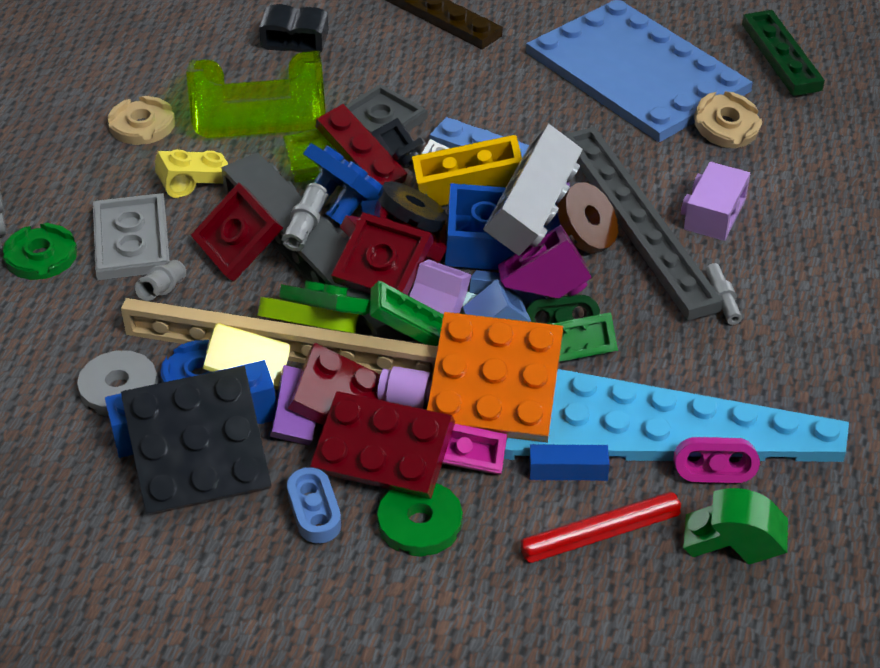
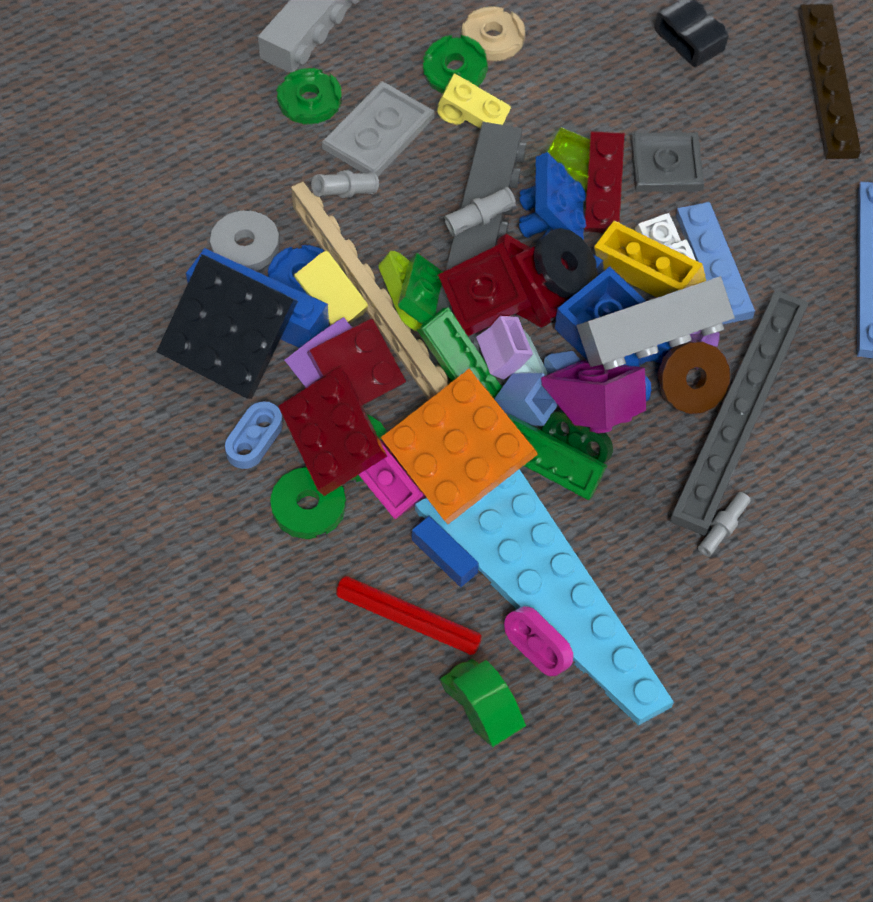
camera: 45 degrees right, 15 degrees up
clear neon green windscreen [186,51,326,138] -> none
dark red plate [191,182,283,282] -> none
black bracket [371,118,425,168] -> none
lavender brick [377,366,432,410] -> none
lavender brick [681,162,751,241] -> none
none -> green tile [423,35,488,94]

